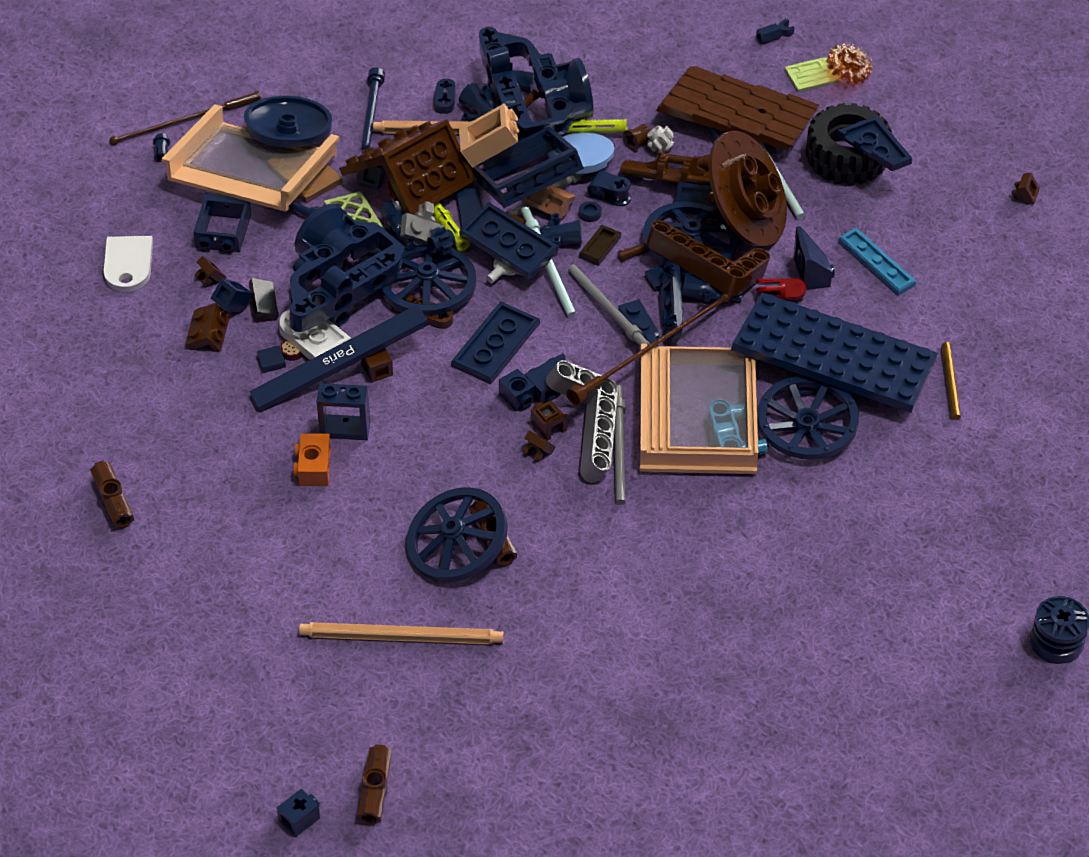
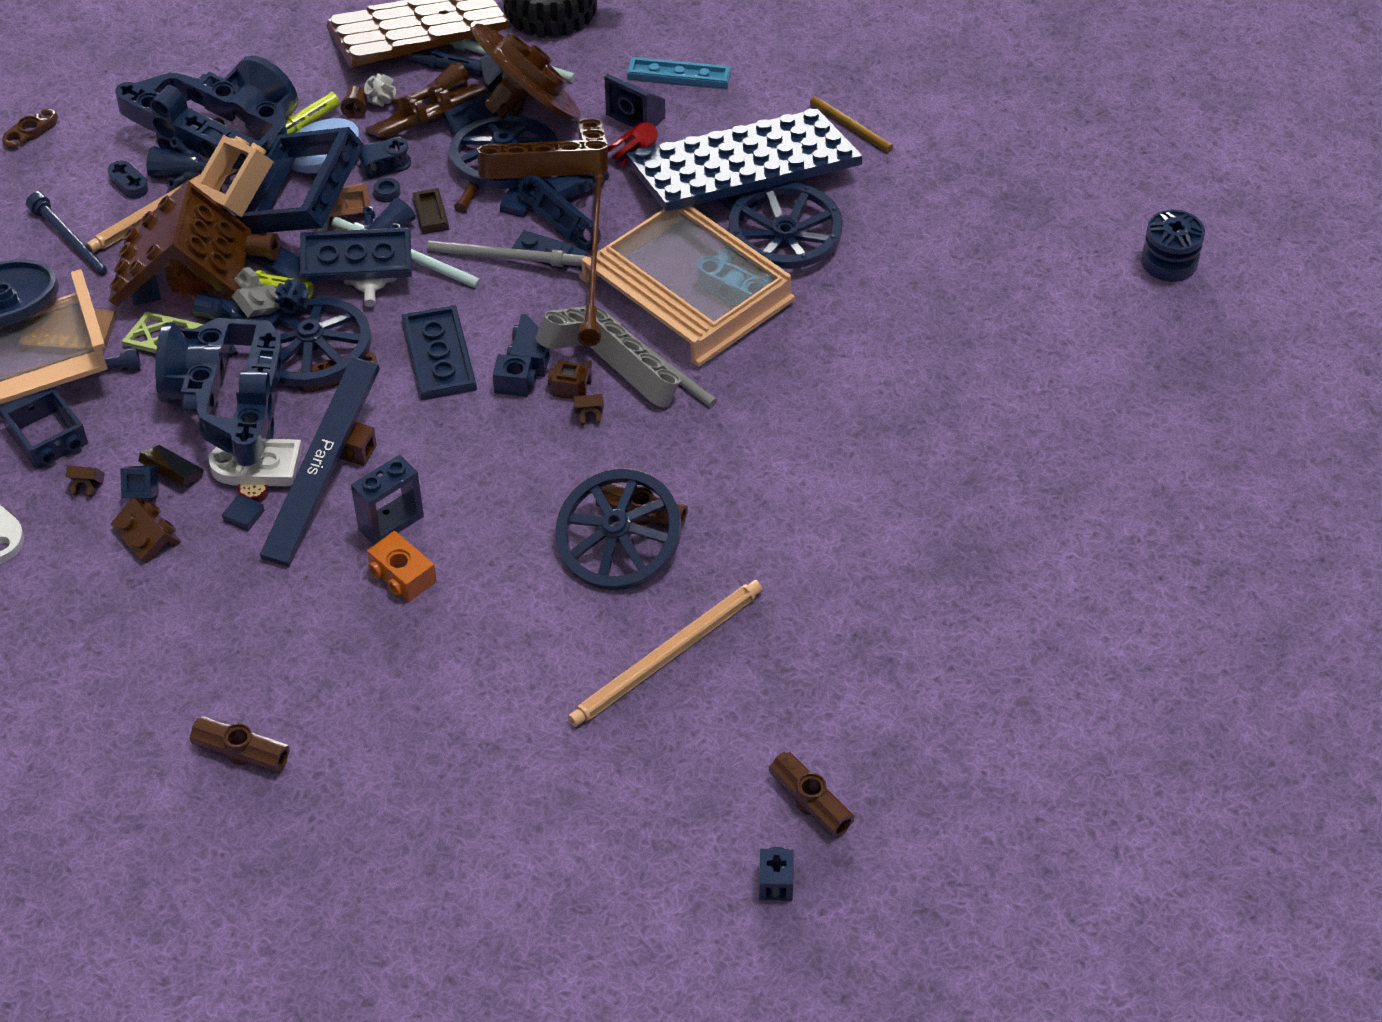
camera: 45 degrees left, 0 degrees up
none -> reddish brown piece [2,109,58,148]
none -> reddish brown bush [245,233,280,260]

